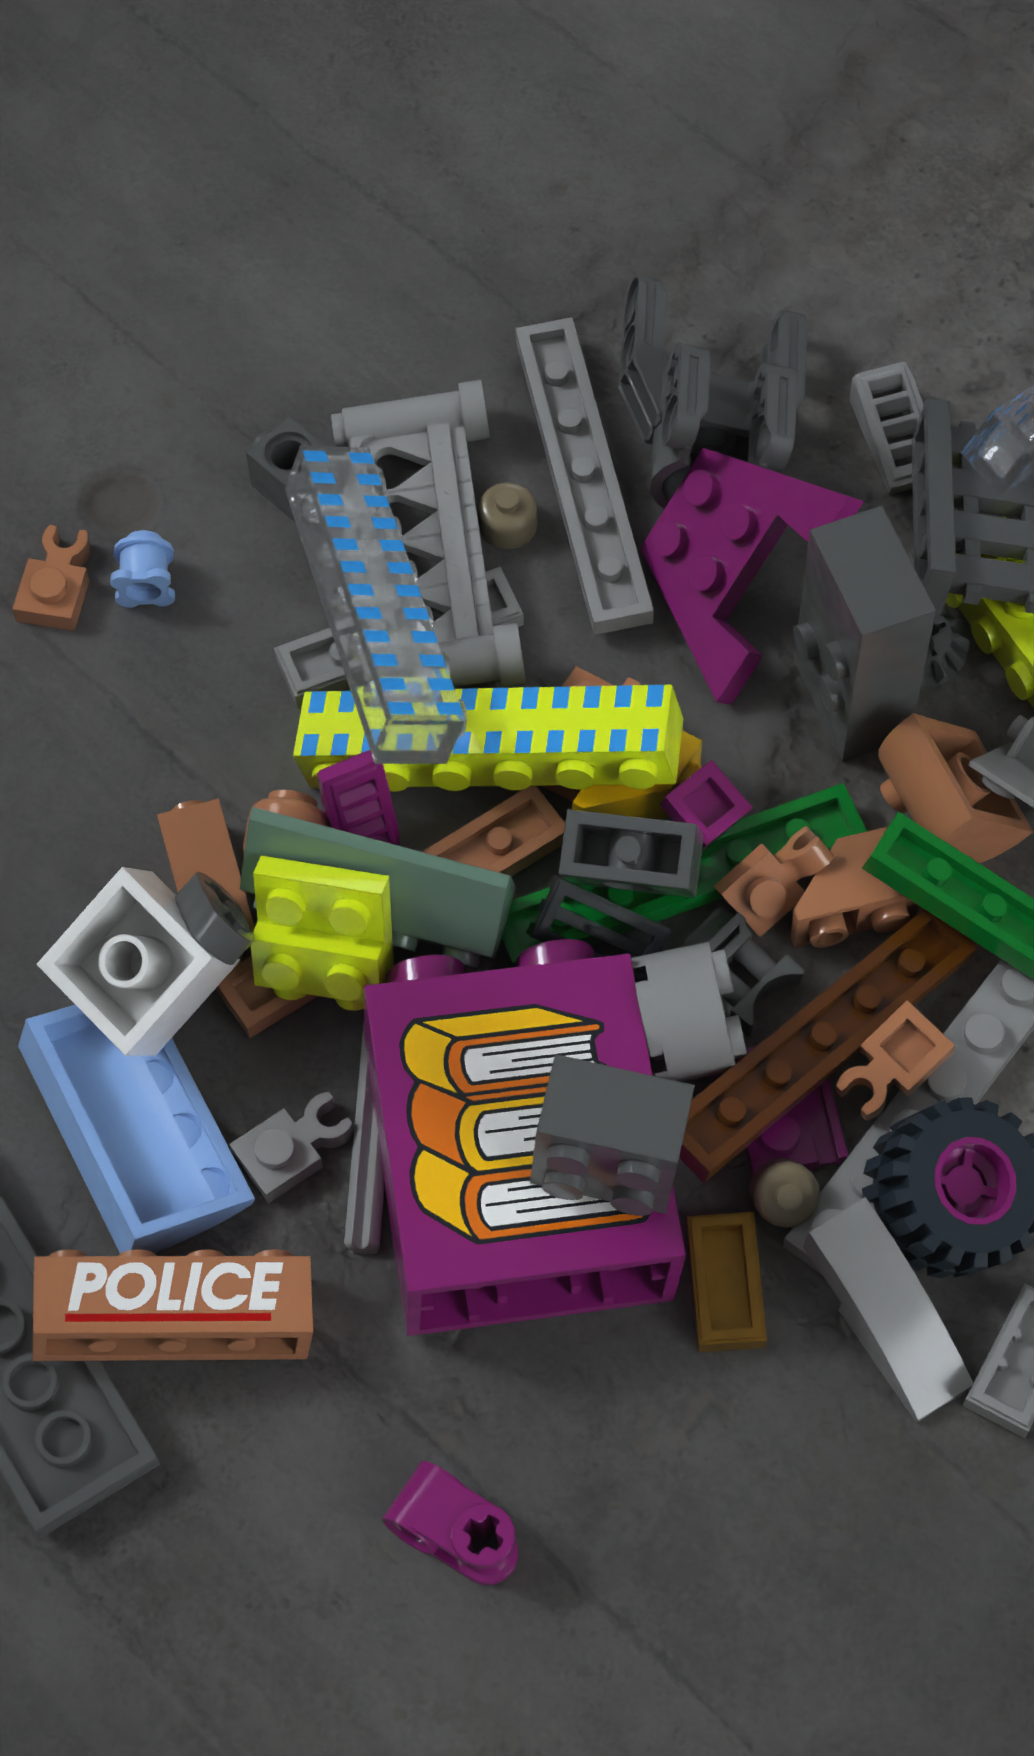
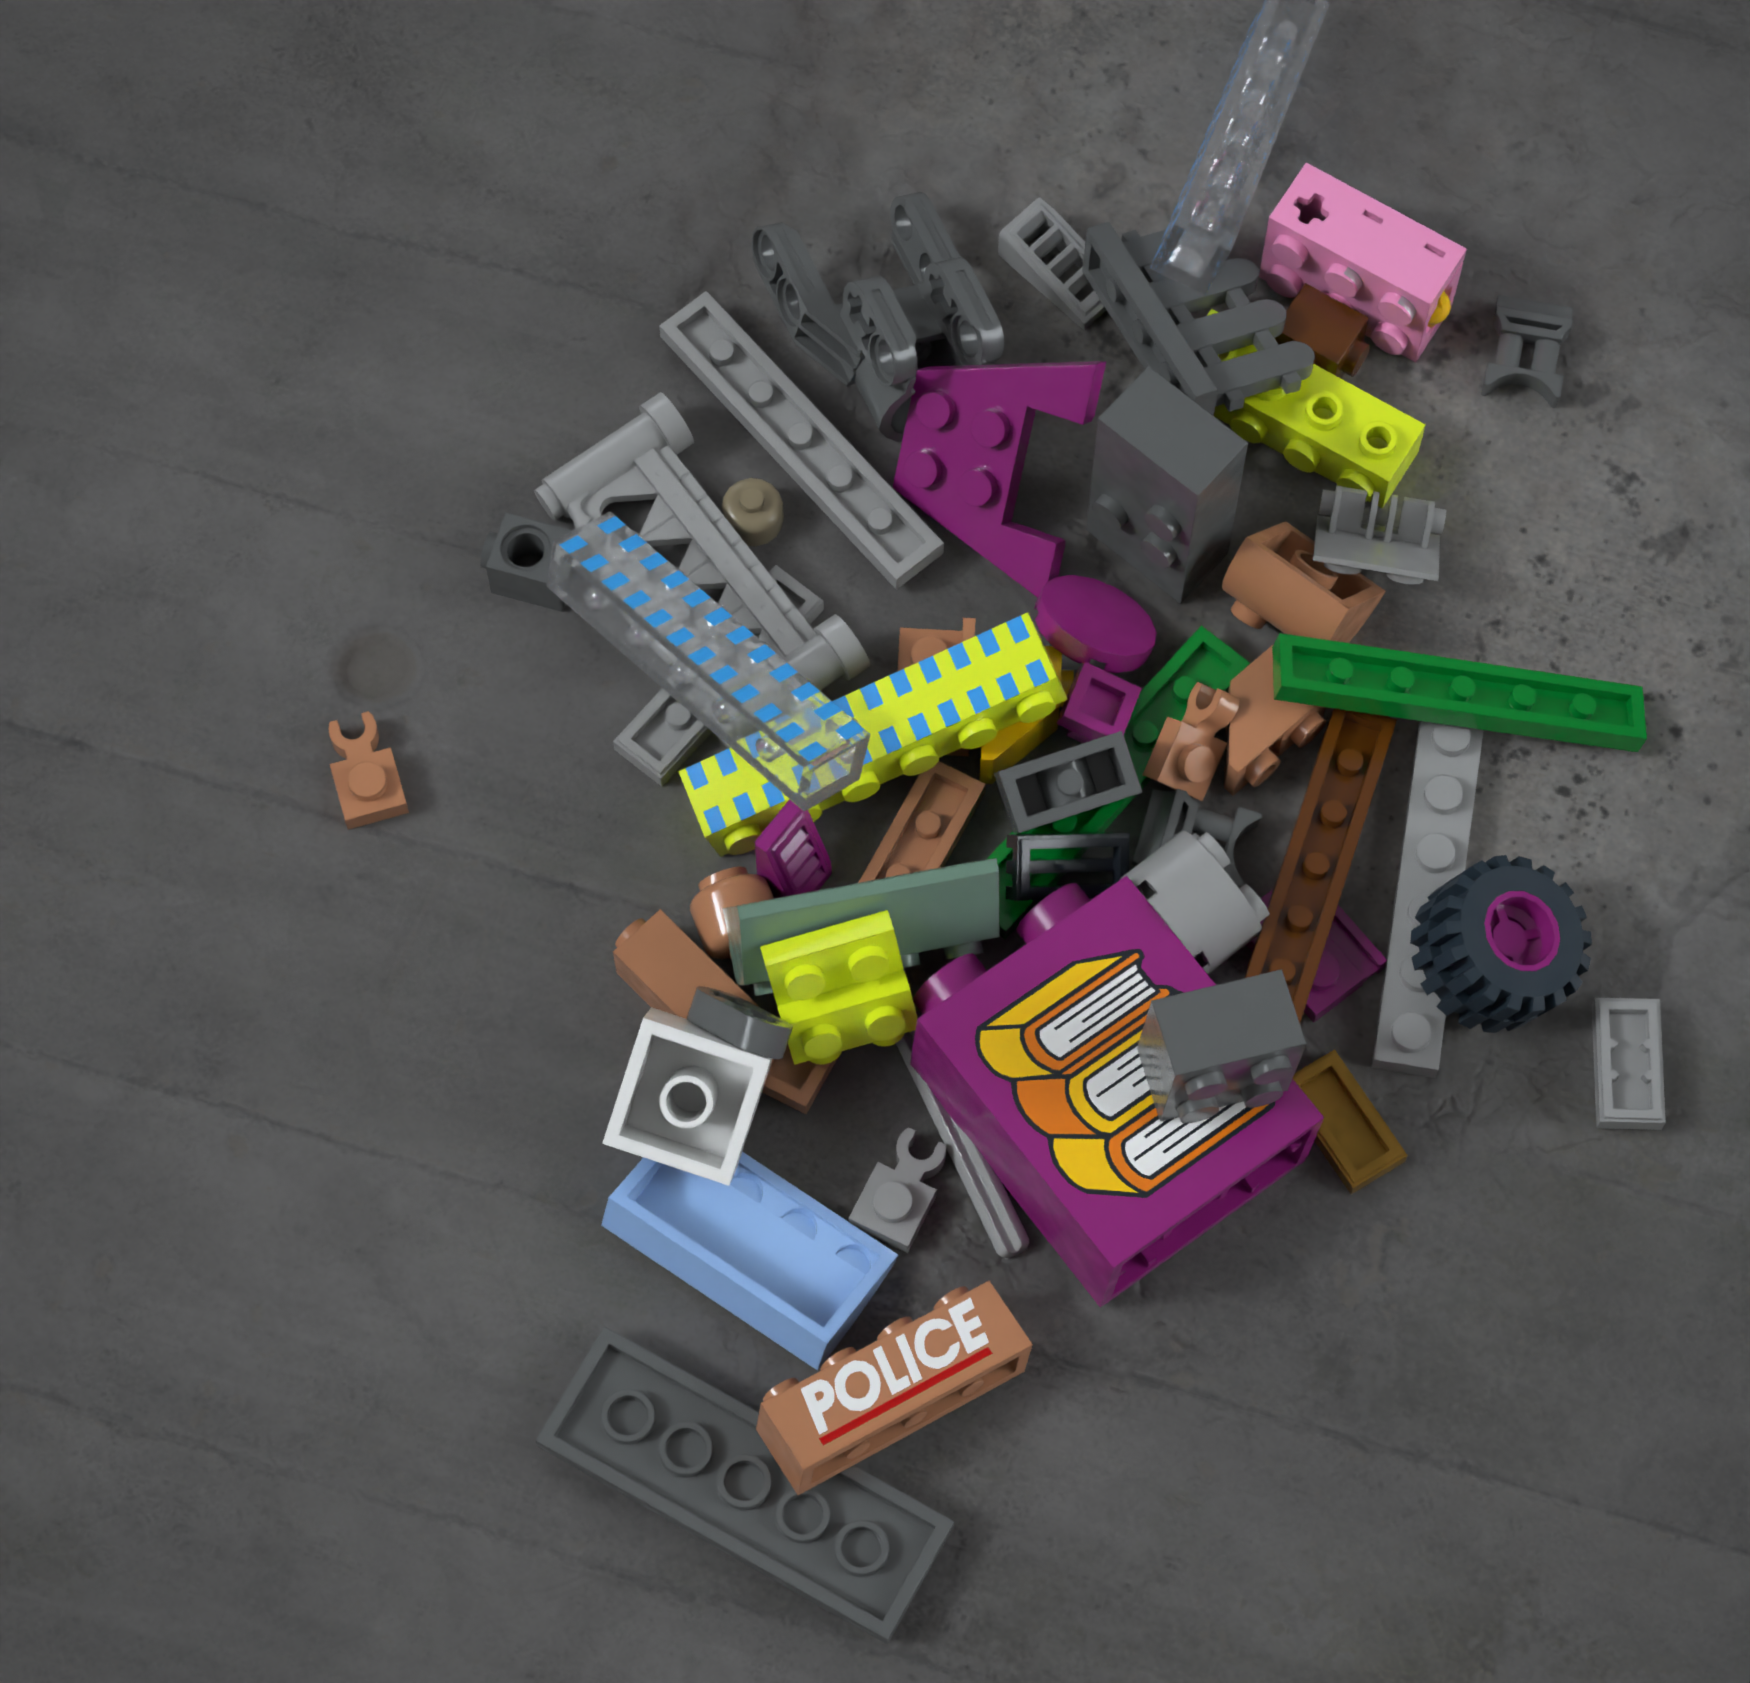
camera: 30 degrees left, 5 degrees up
light blue brick [110,530,175,608] -> none
magenta piece [382,1461,519,1585] -> none
dark tan piece [749,1158,820,1228] -> none
light grey slope [803,1197,973,1423] -> none
nougat plate [836,1000,955,1121] -> none
none -> magenta tile [1034,575,1157,673]

